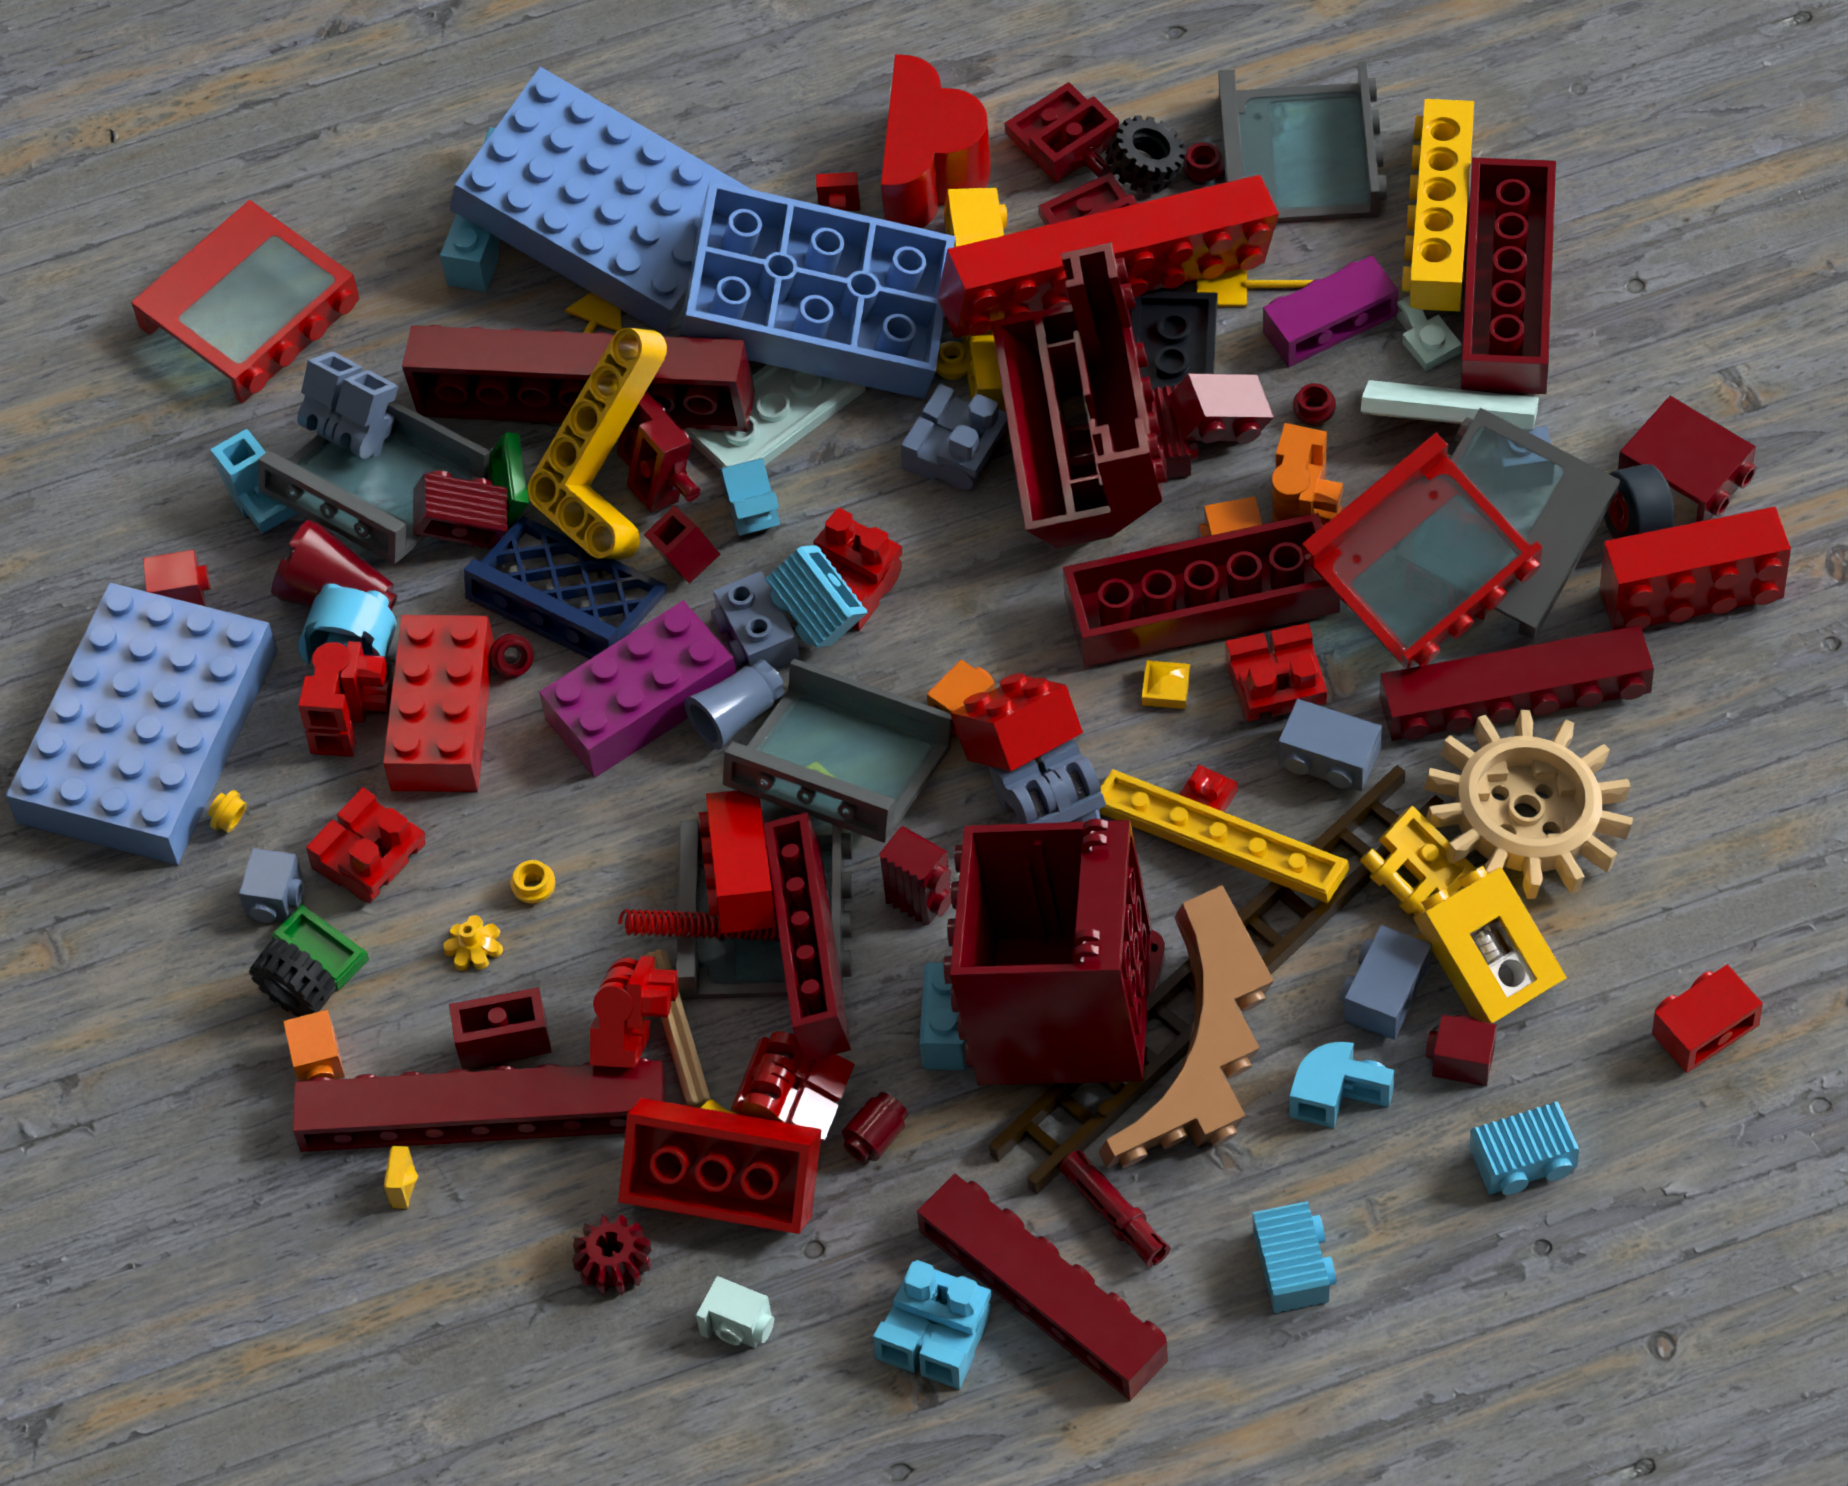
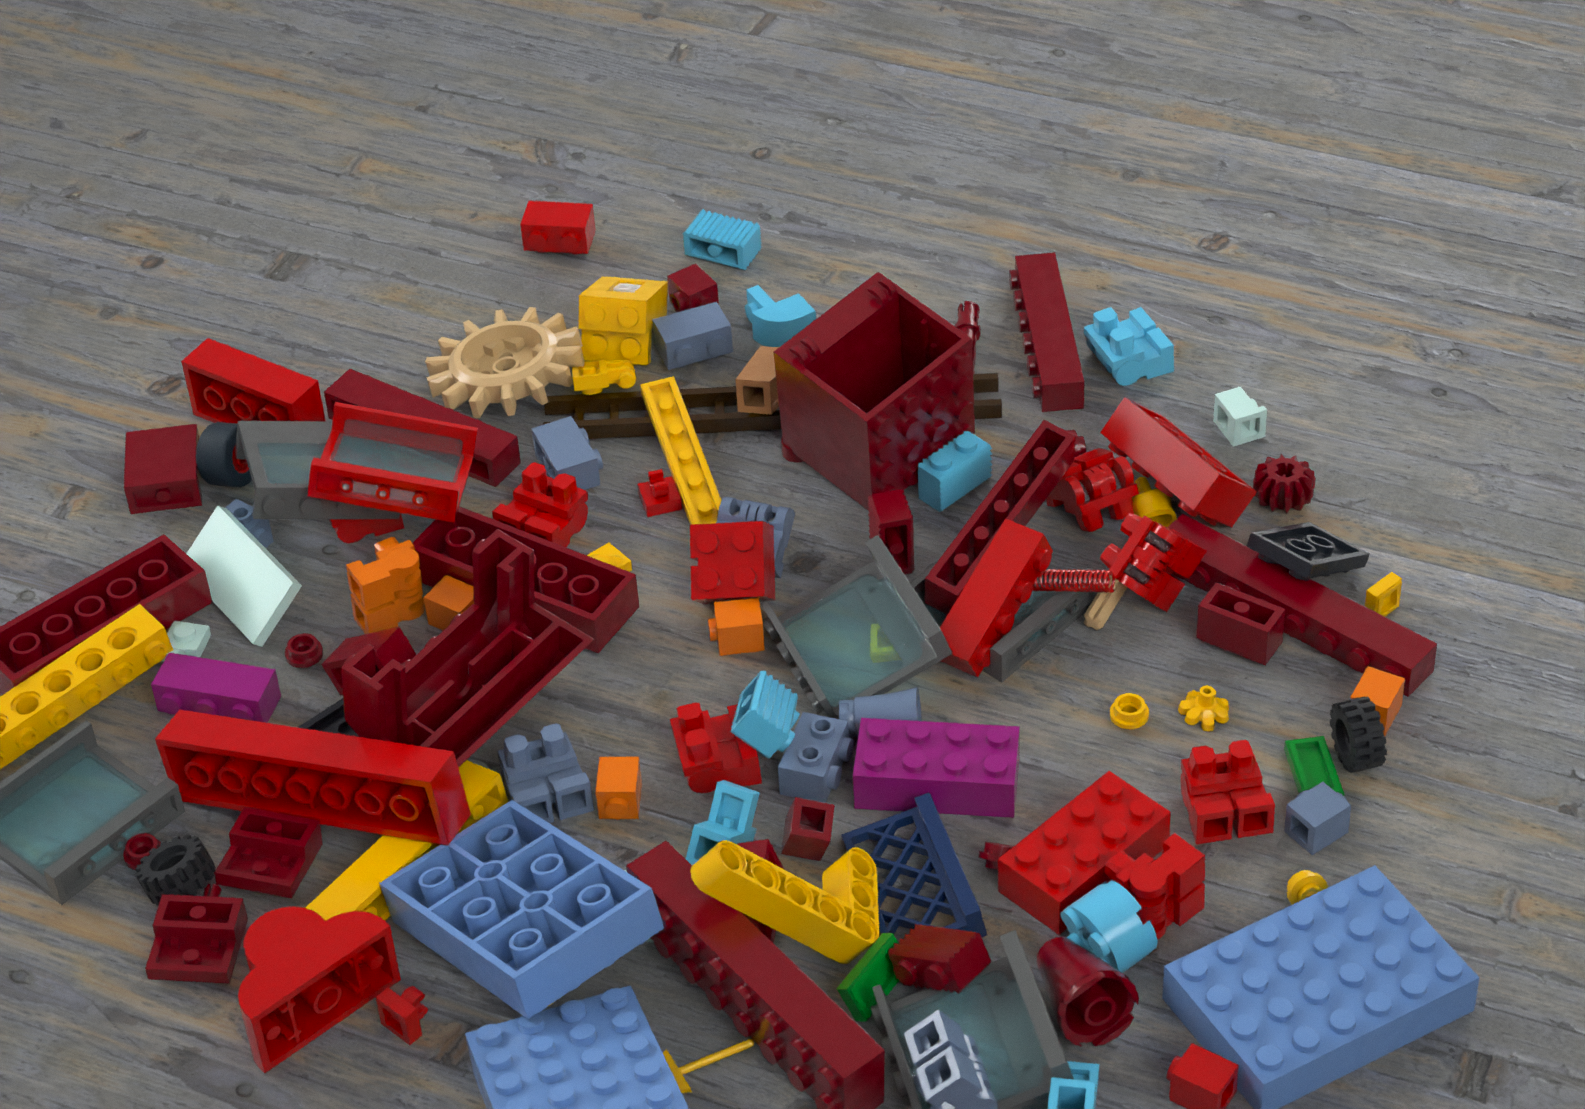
camera: 140 degrees left, 15 degrees down
medium azure brick [1252,1201,1337,1314] -> none
none -> orange brick [595,757,642,820]
none -> black plate [1246,522,1370,581]

